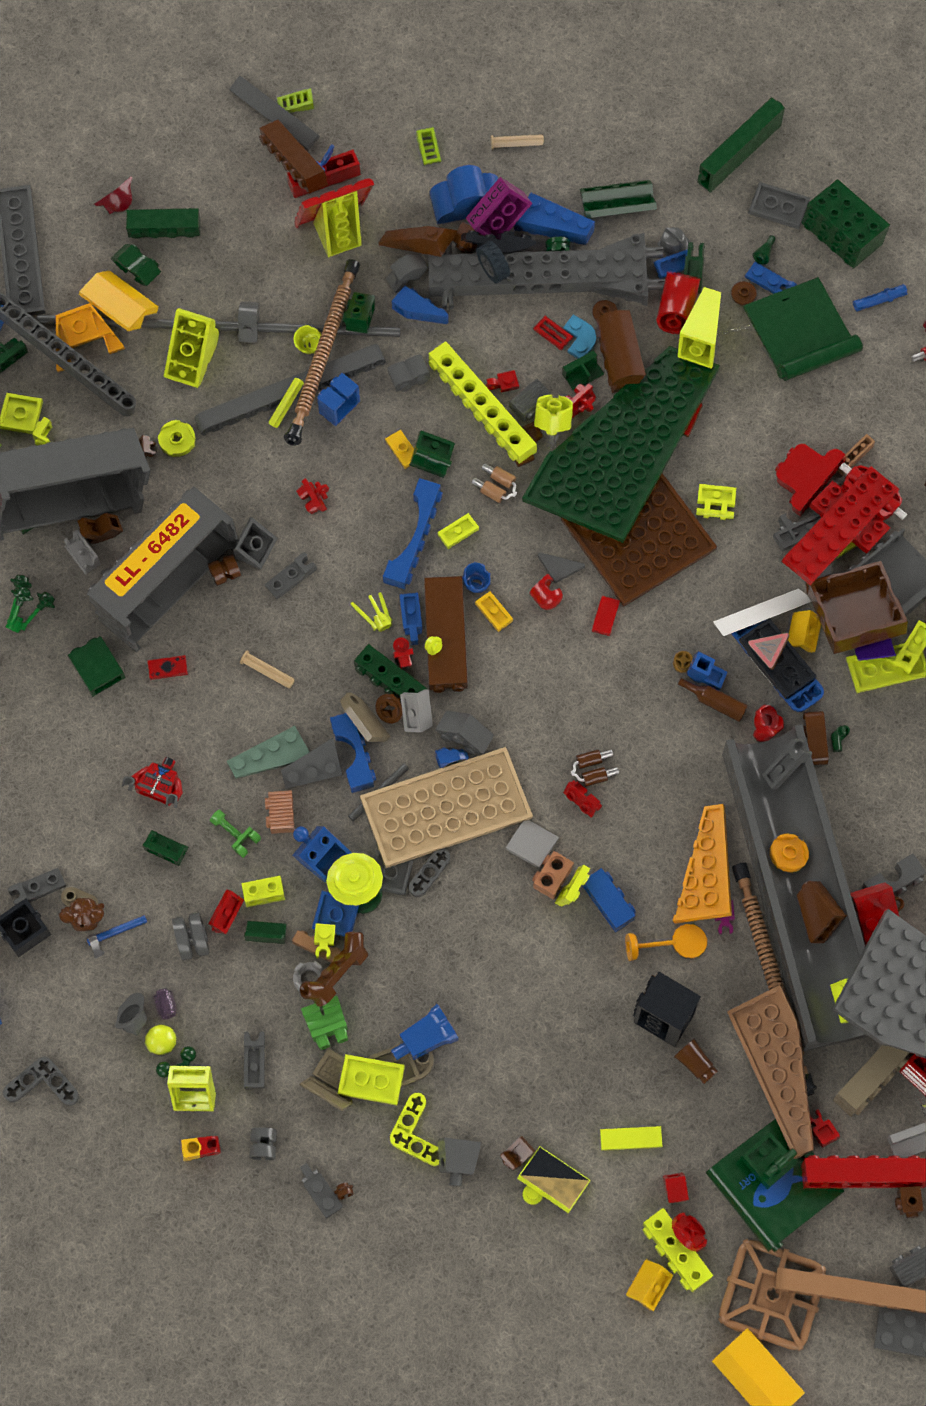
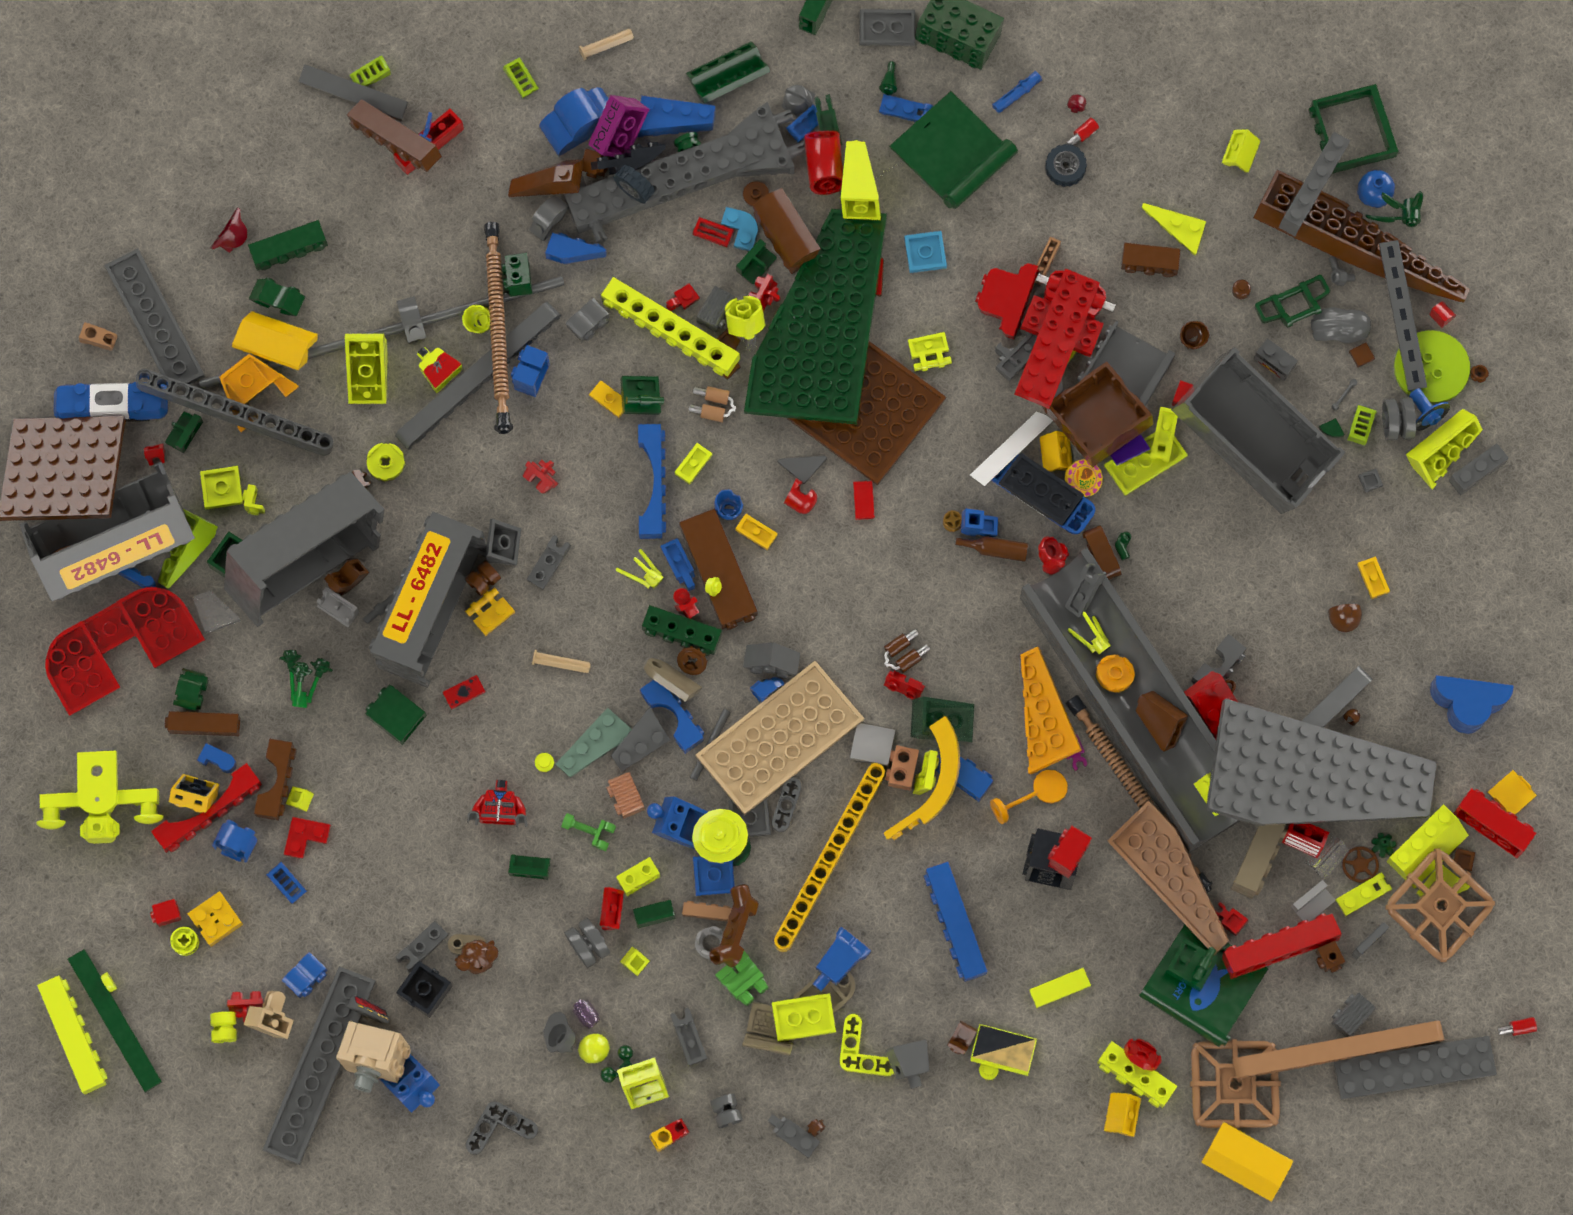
camera: 20 degrees left, 5 degrees up
blue piece [86,915,147,959] -> none
neon yellow axle [269,378,304,428] -> none
neon yellow piece [294,178,374,257] -> none
neon yellow plate [314,923,336,959] -> none
light grey panel [400,690,433,732] -> none
red brick [663,1172,689,1203] -> none
reddish brown plant [674,1038,718,1084] -> none
reddish brown piece [731,281,757,305] -> none
piece [748,633,790,669] -> none
none -> torso [417,347,463,393]
none -> yellow plate [465,587,515,636]
none -> neon yellow plate [535,753,554,772]
none -> neon yellow slope [620,947,650,976]
none -> yellow beam [774,763,885,952]
none -> yellow arch [883,716,960,841]
none -> dark azure plate [904,231,947,273]
none -> clear green slope [910,696,974,742]
none -> blue brick [923,862,987,982]
none -> black wheel [1045,144,1087,187]
none -> red brick [1048,826,1092,878]
none -> yellow tile [1065,459,1103,497]
none -> neon yellow plant [1068,612,1111,655]

